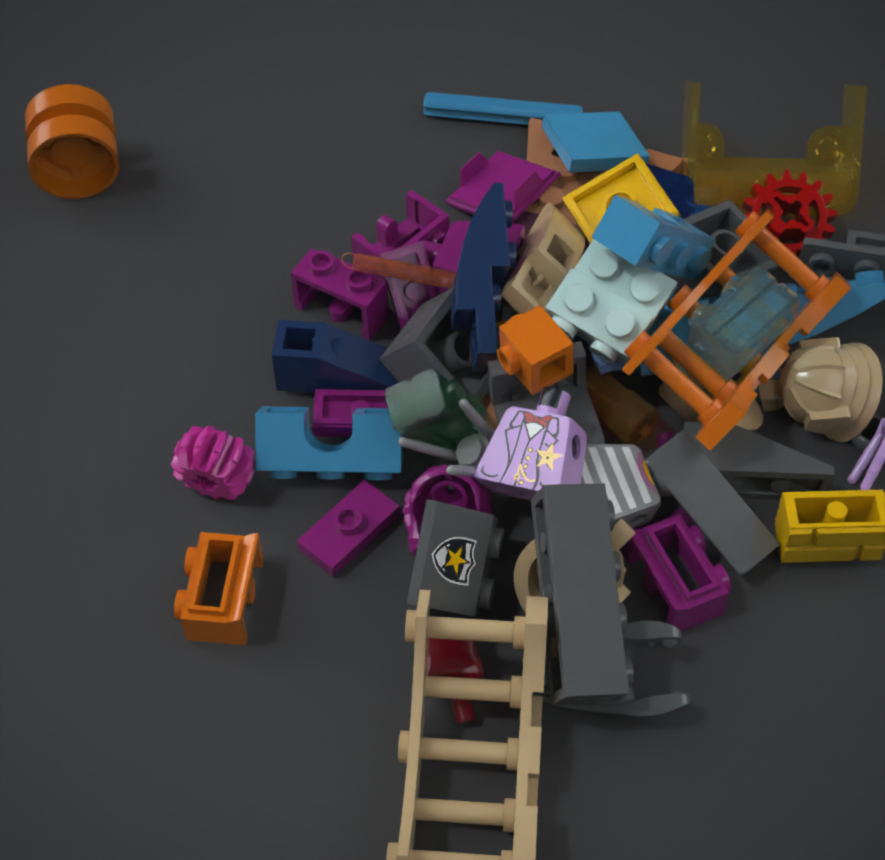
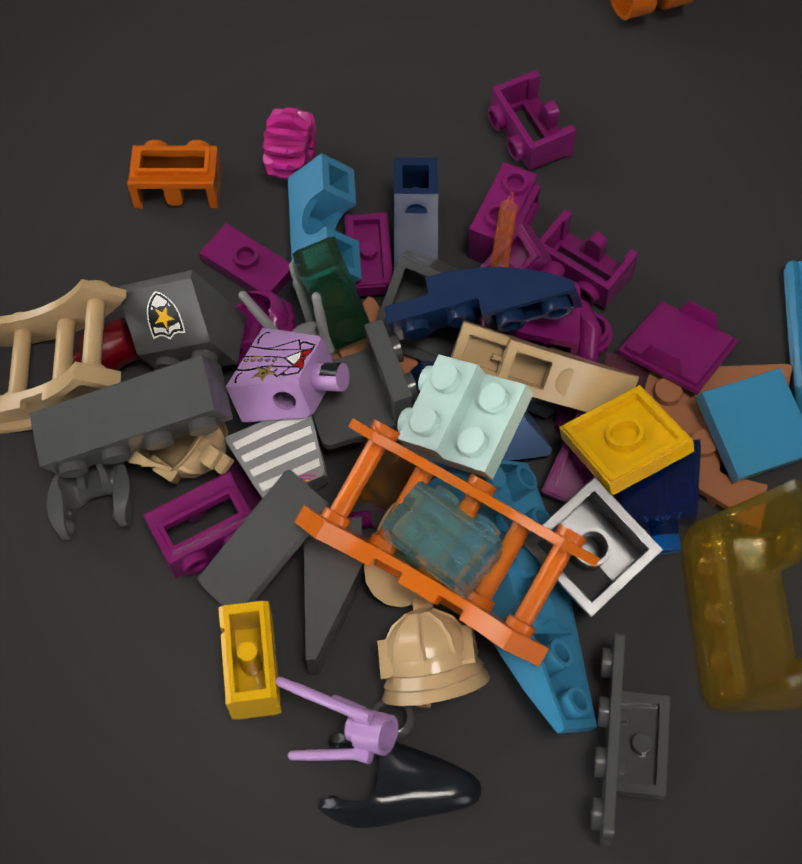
camera: 85 degrees right, 10 degrees up
orange brick [497,305,574,395] -> none
dark azure arch [591,195,716,280] -> none
red gear [742,169,838,255] -> none
none -> magenta window [487,70,576,170]

